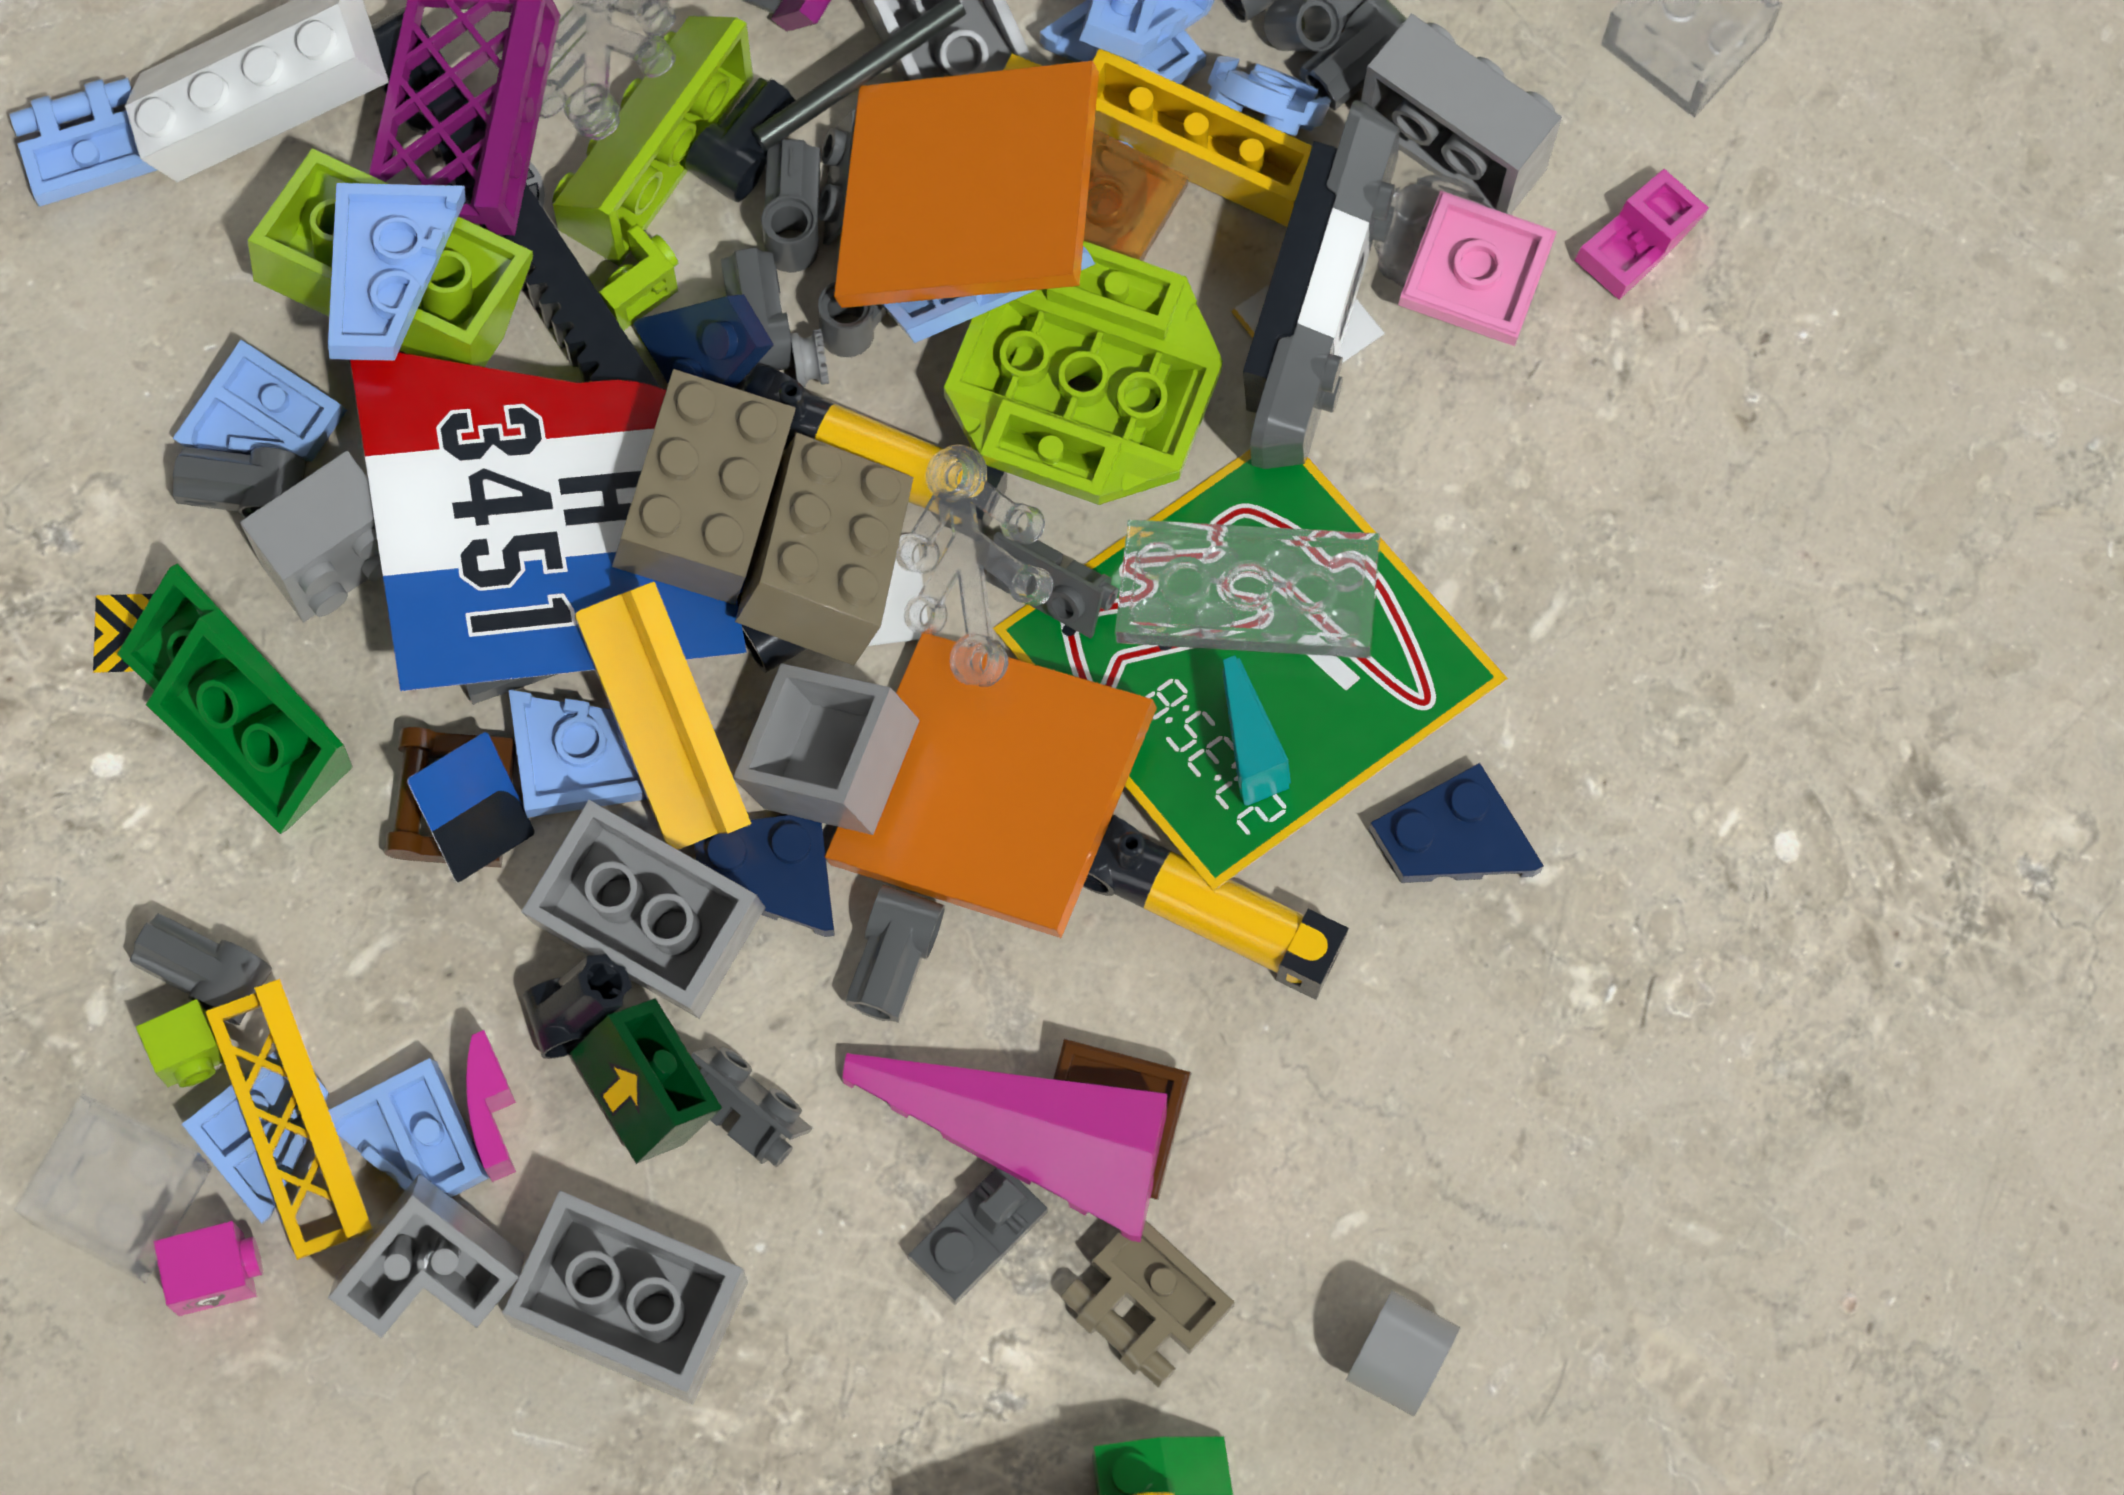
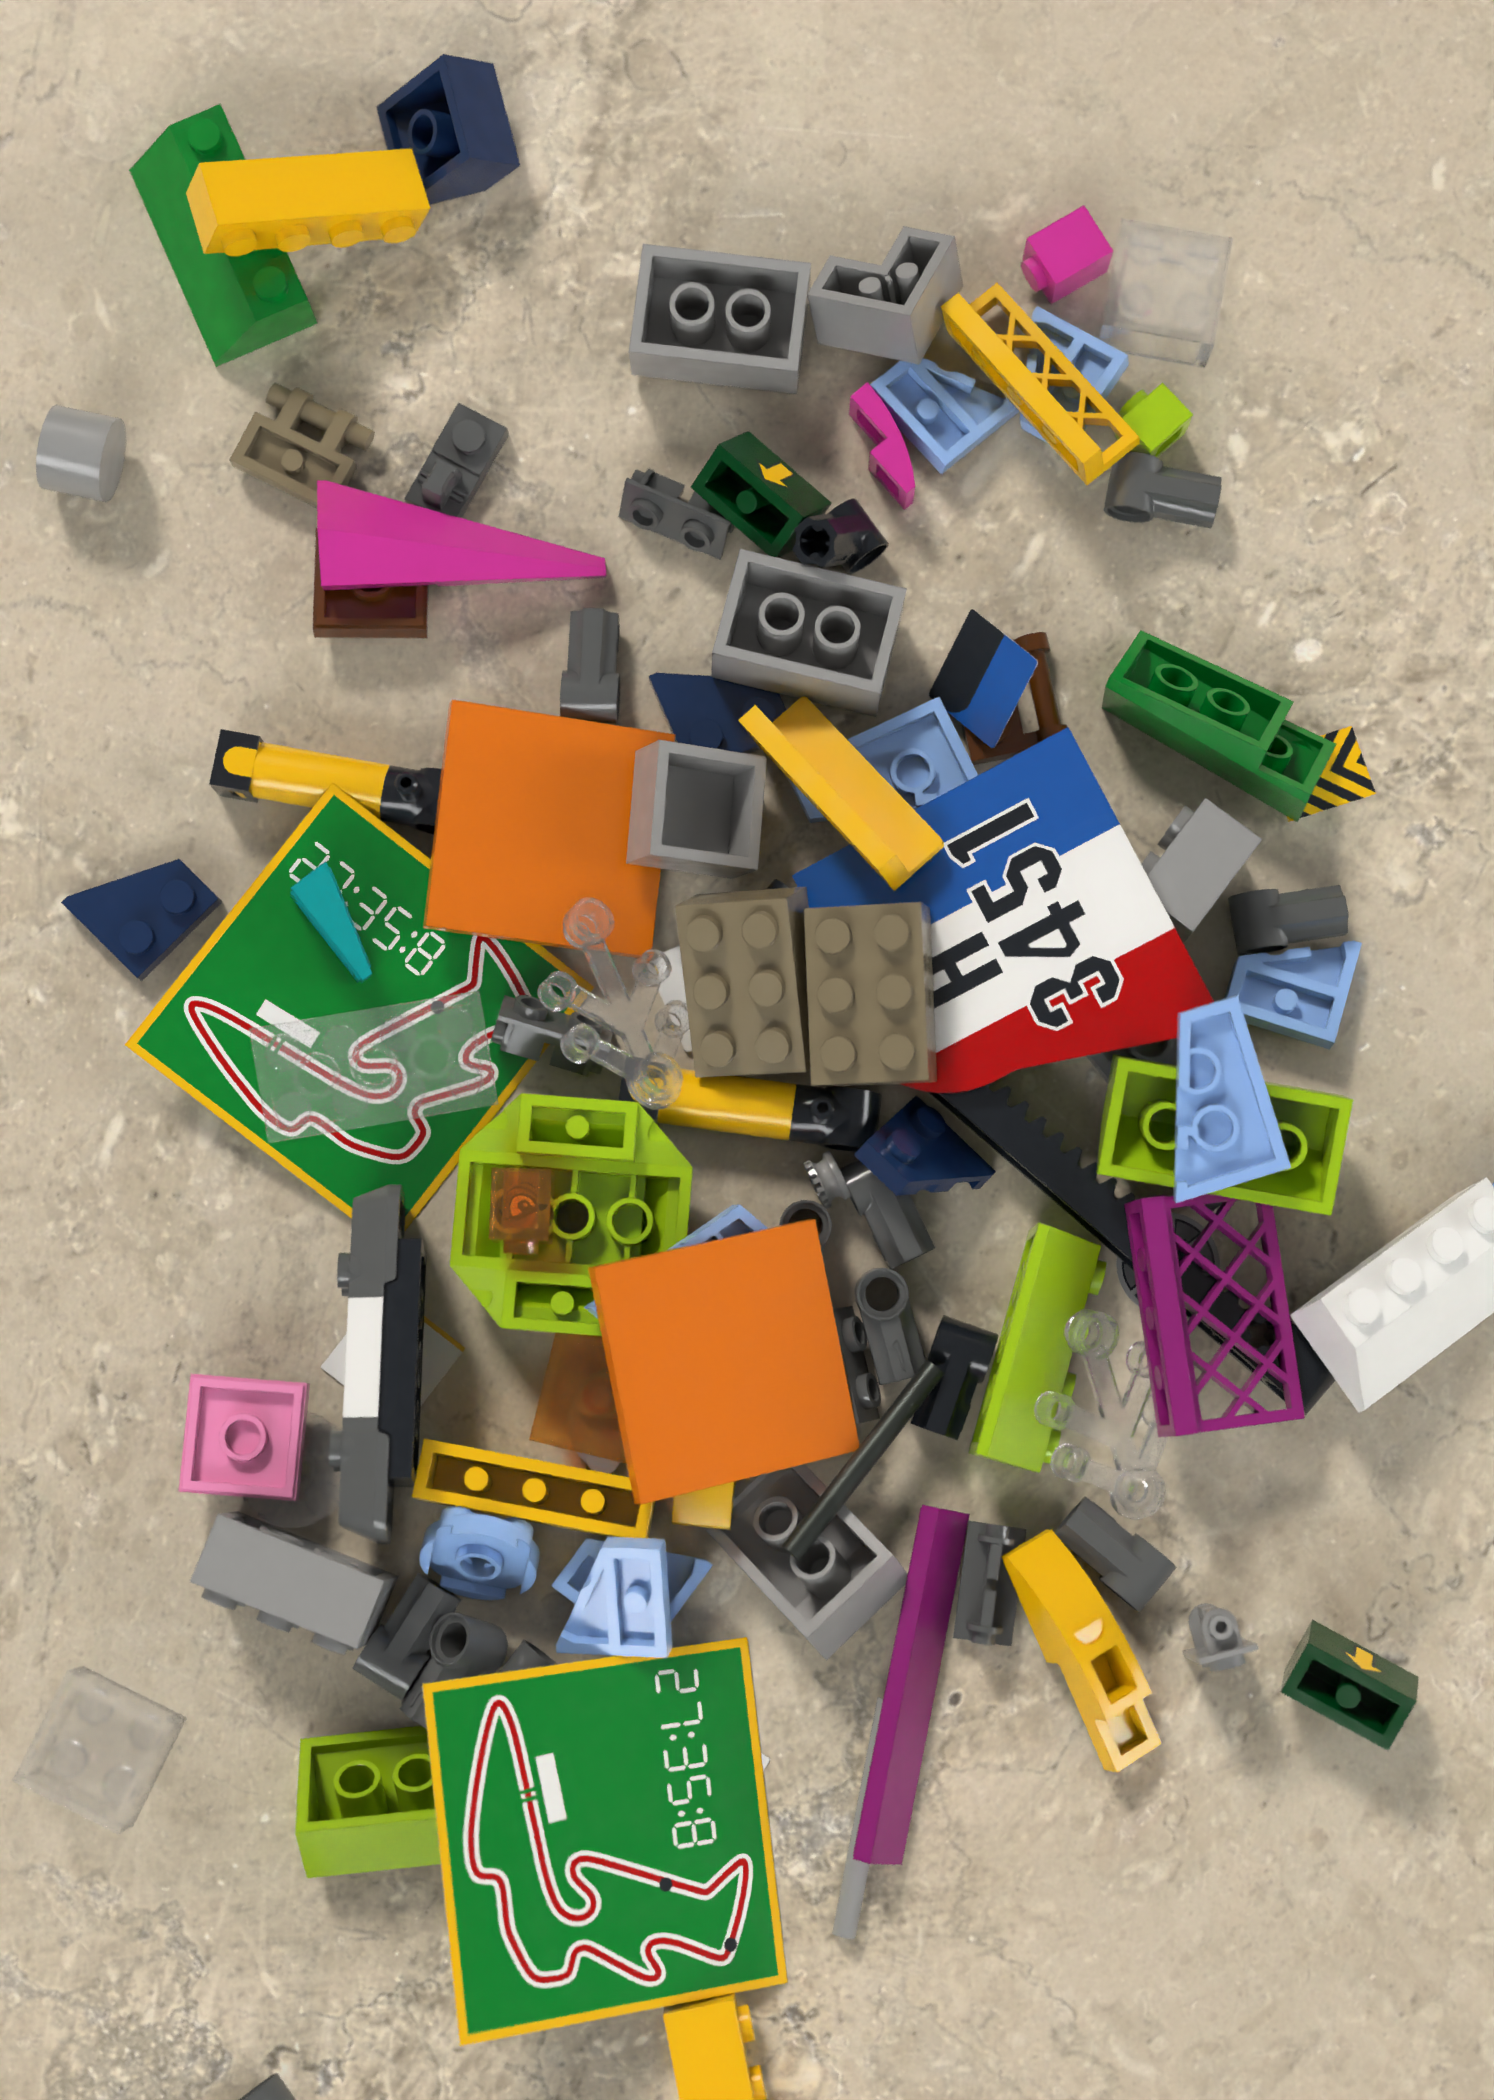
camera: 170 degrees right, 10 degrees up
lime bracket [599,224,679,331] -> none
dark pink slope [1574,169,1709,300] -> none
none -> clear orange brick [489,1168,555,1255]

